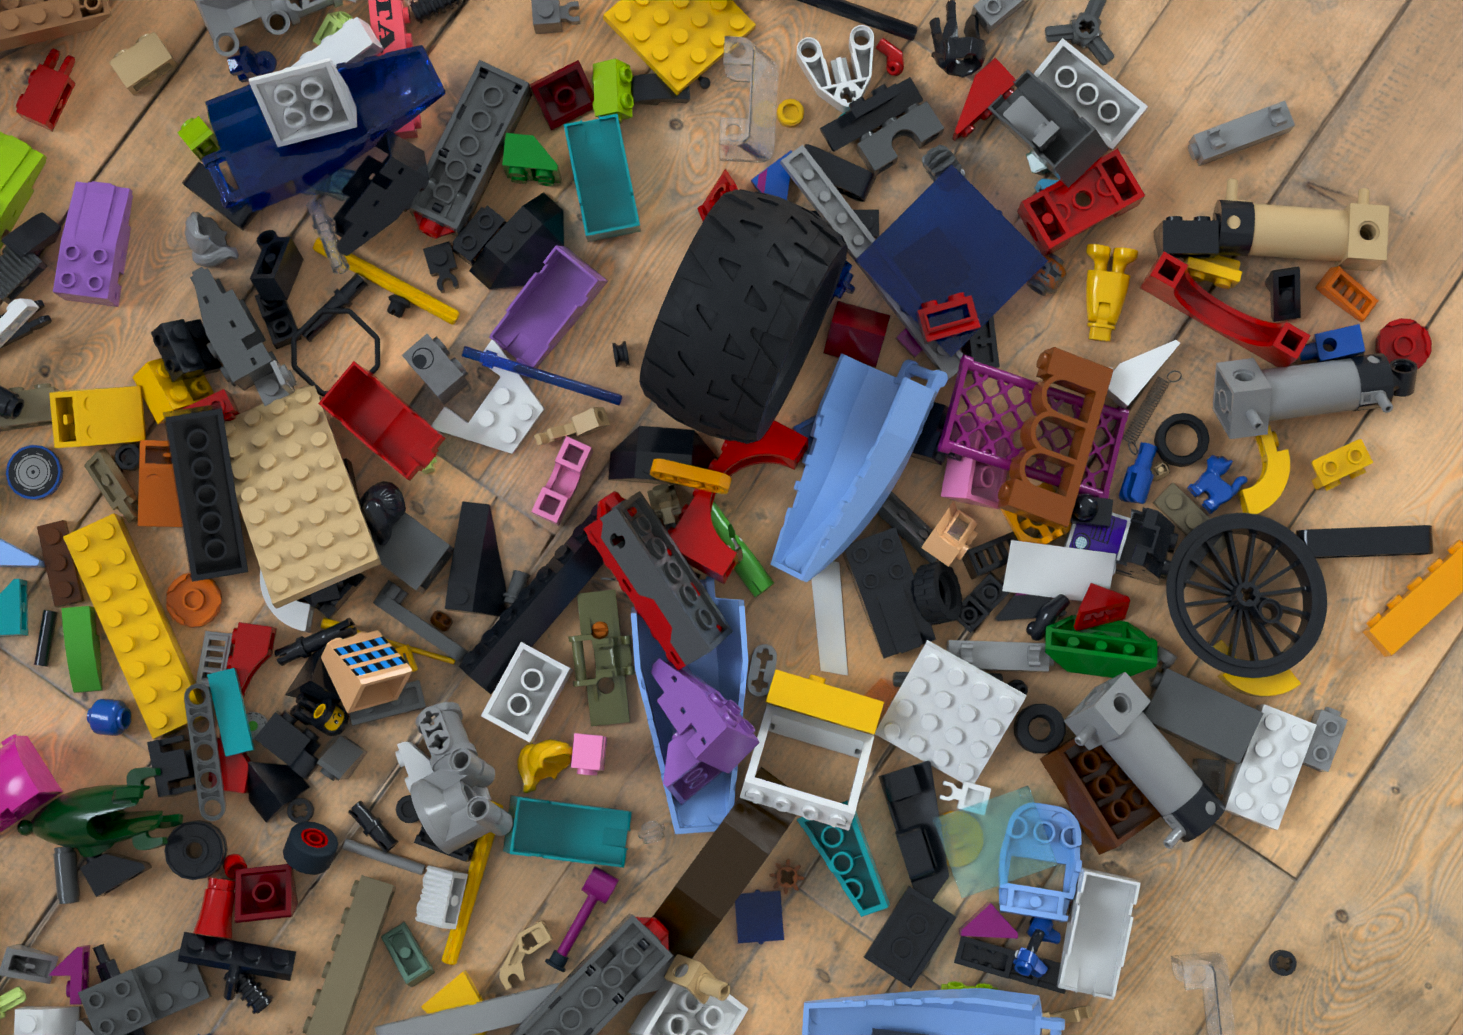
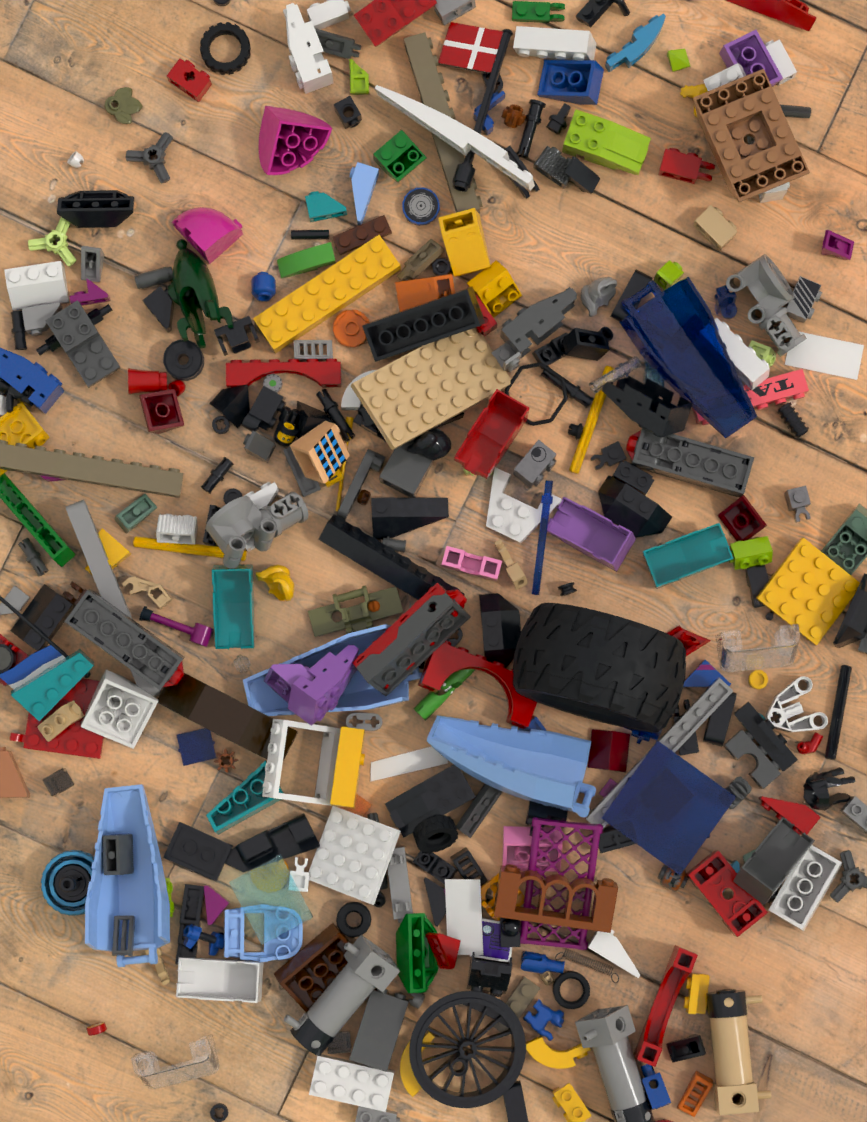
camera: 80 degrees right, 0 degrees up
medium lavender piece [53,181,133,307] -> none
black plate [151,319,222,382] -> none
black plate [178,932,296,1000] -> none
dark grey beam [184,683,226,821] -> none
teal tile [207,668,255,757] -> none
black piece [223,972,273,1014] -> none
white slope [249,58,357,147] -> none
black wheel [283,821,338,875] -> none
light grey bar [343,839,426,875] -> none
white slope [481,642,573,743] -> none
green slope [502,133,562,186] -> none
bright pink arch [571,733,607,776] -> none
dark tan hinge [647,484,681,525] -> none
light orange beam [650,459,732,494] -> none
tan bracket [664,954,730,1004] -> none
red window [916,292,981,344] -> none
light nougat window [921,500,978,567] -> none
light grey bracket [1003,96,1061,153] -> none
black arm [1026,594,1070,641] -> none
yellow piece [1086,244,1138,342] -> none
black slope [1154,216,1219,258] -> none
light grey brick [1188,101,1295,166] -> none

